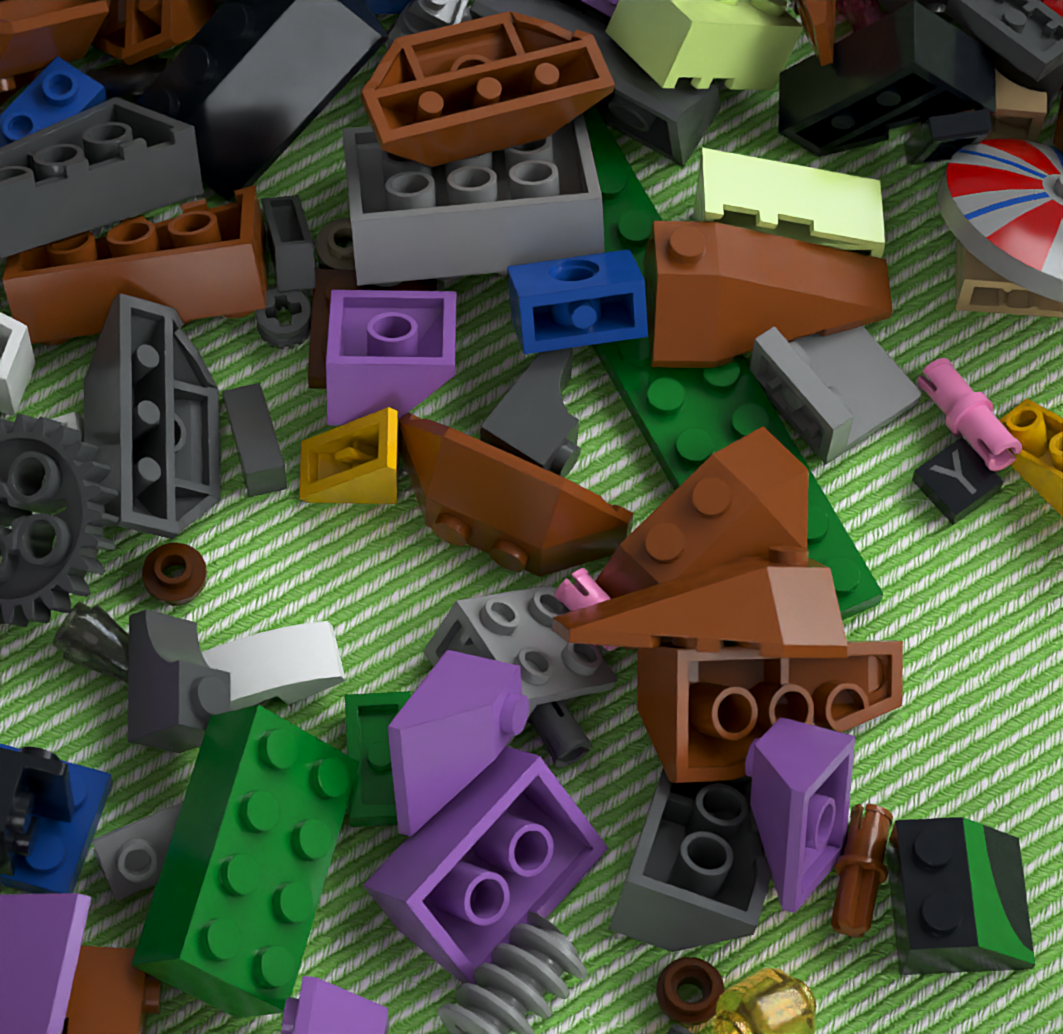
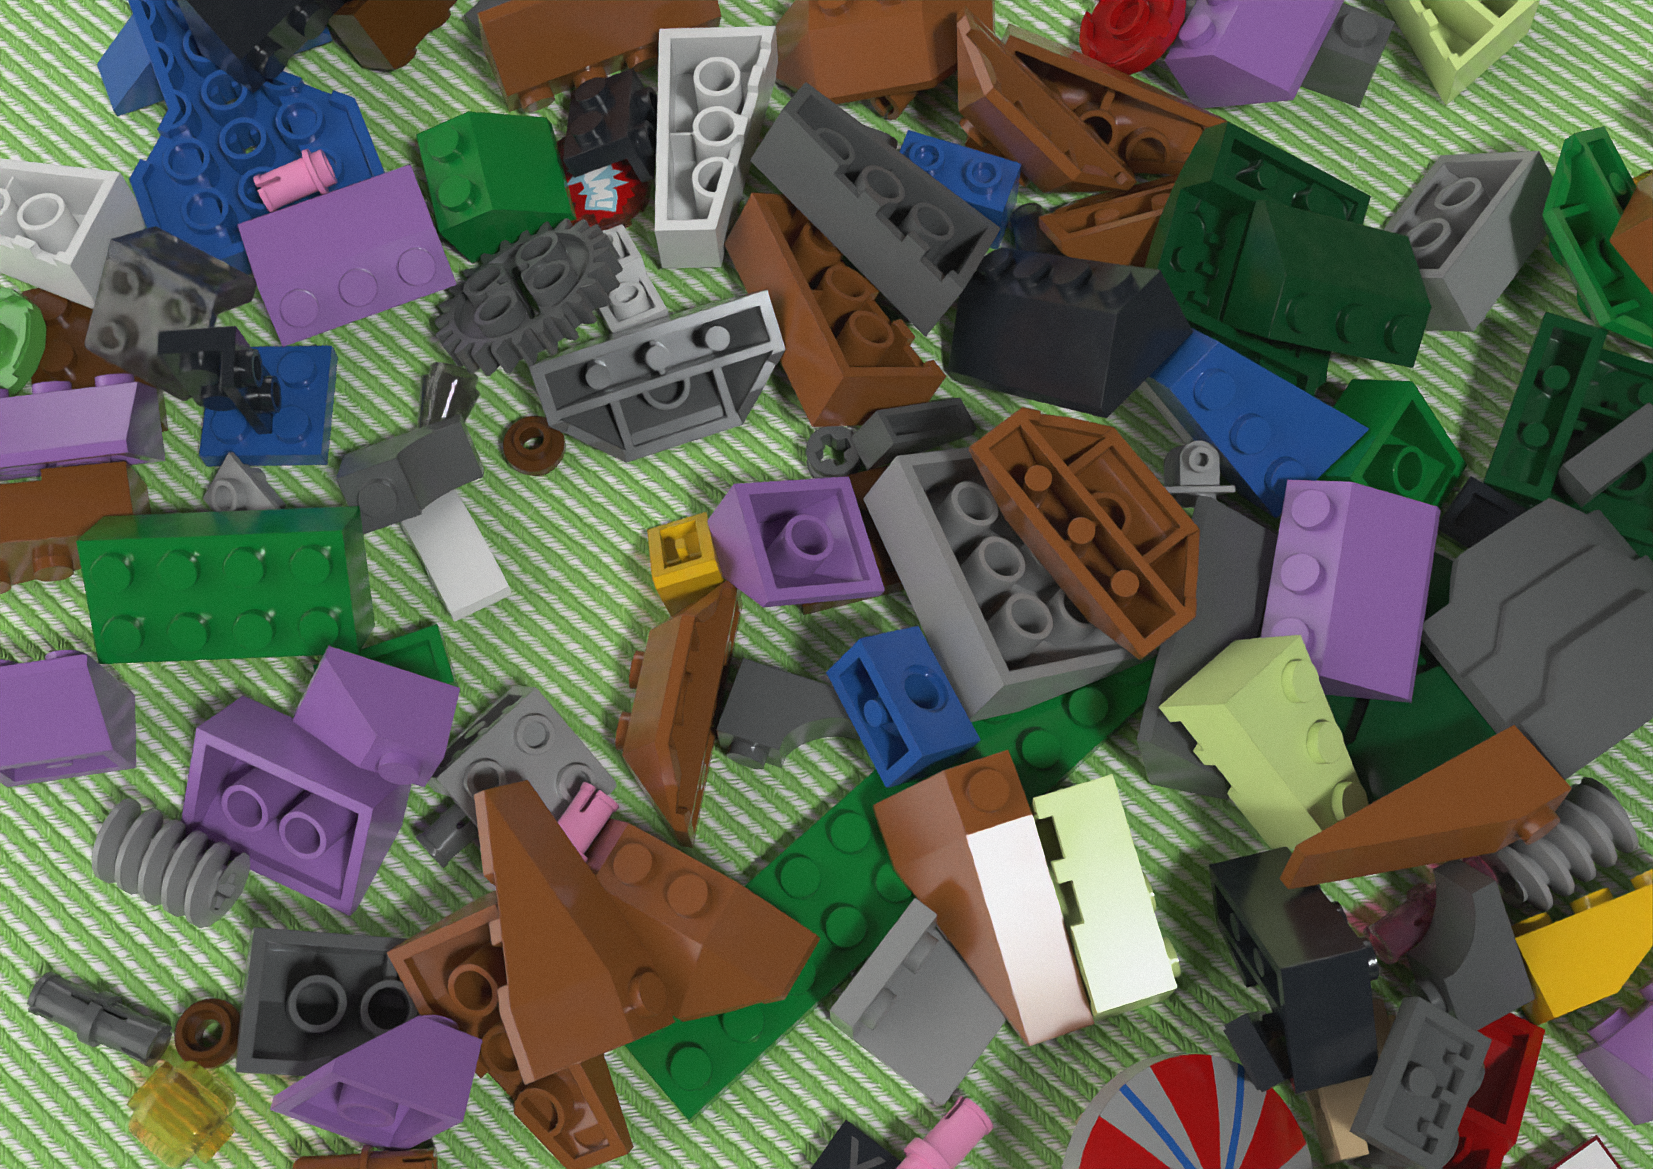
camera: 80 degrees right, 5 degrees up
dark grey piece [222,383,287,497] -> none

